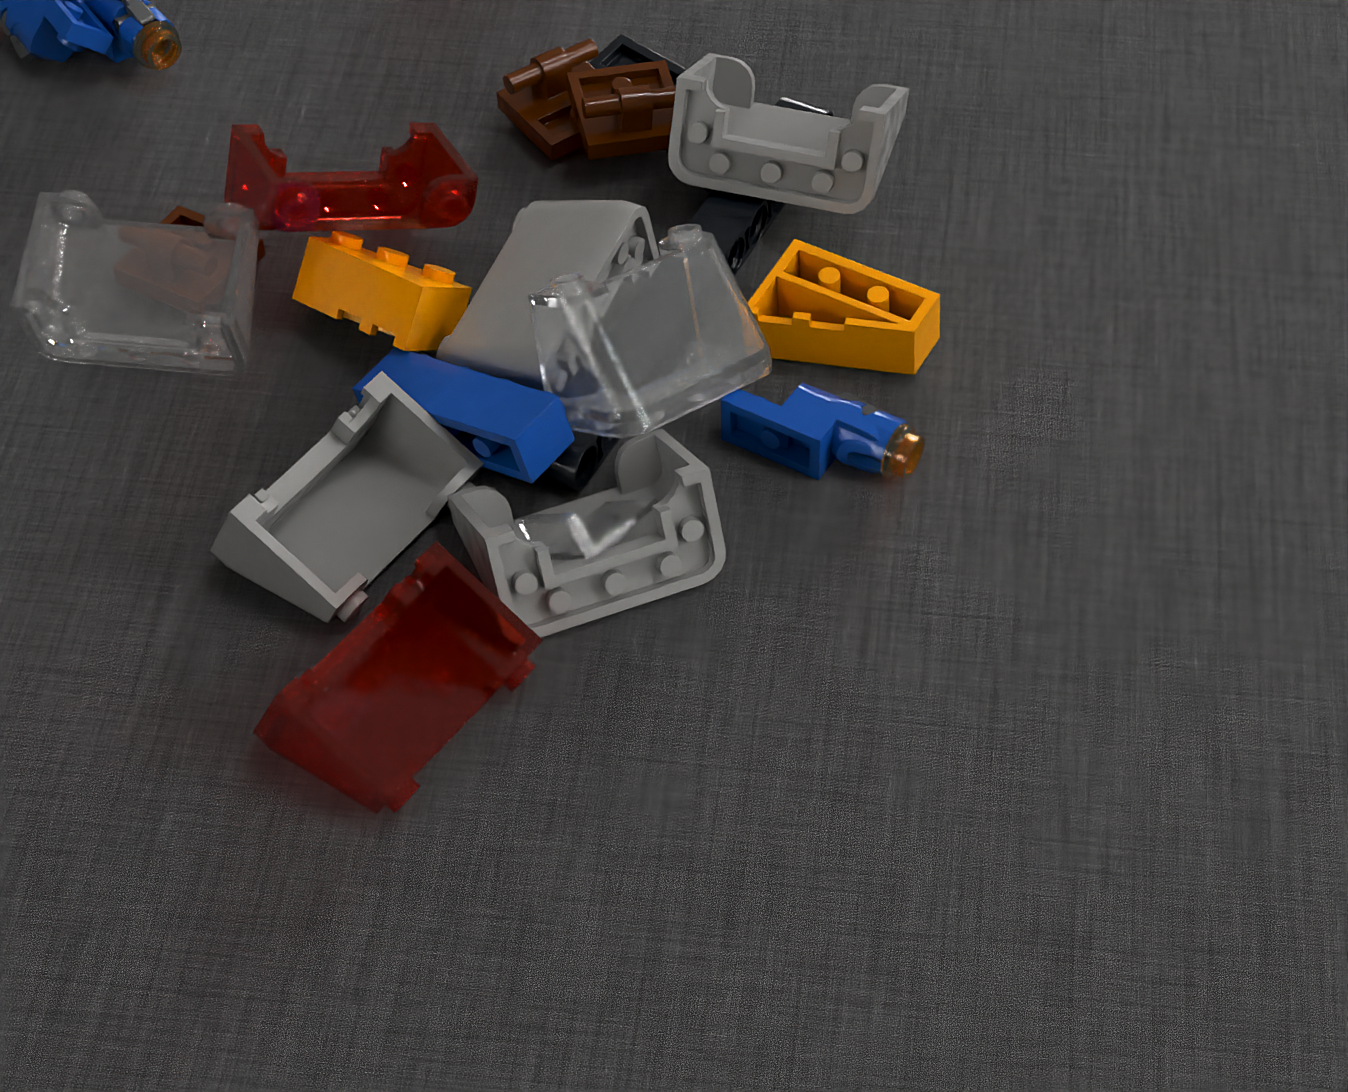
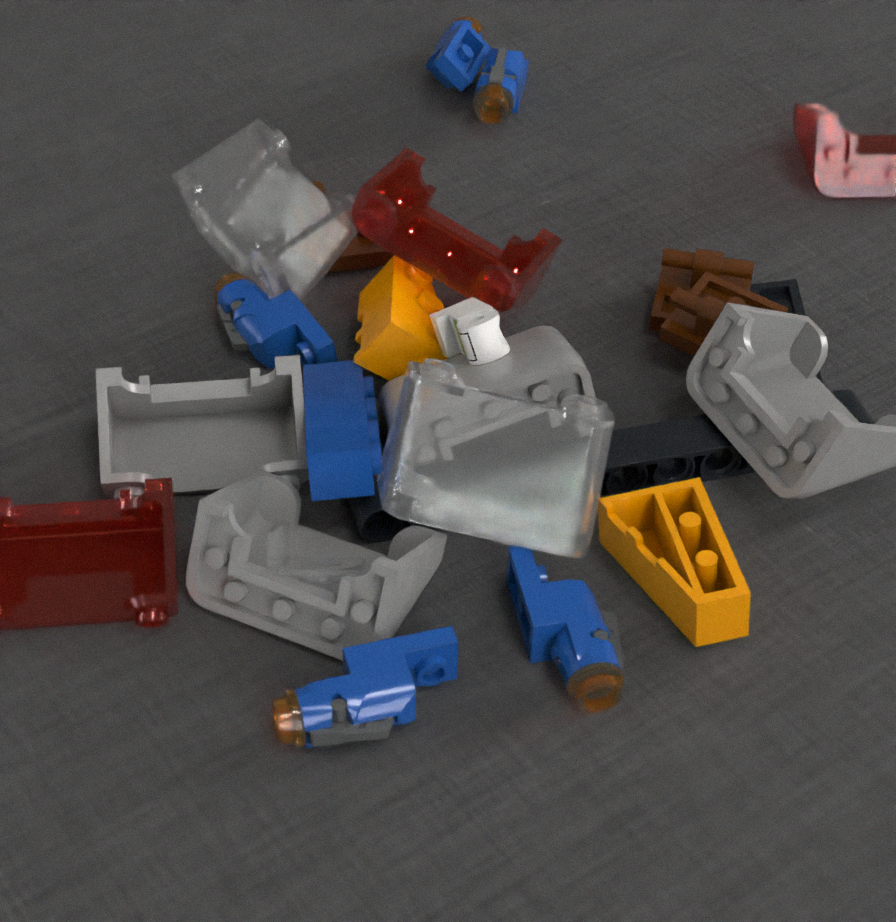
camera: 45 degrees right, 5 degrees down
none -> blue plate [214,273,338,369]
none -> blue plate [271,626,459,749]
none -> white leg [429,297,510,365]

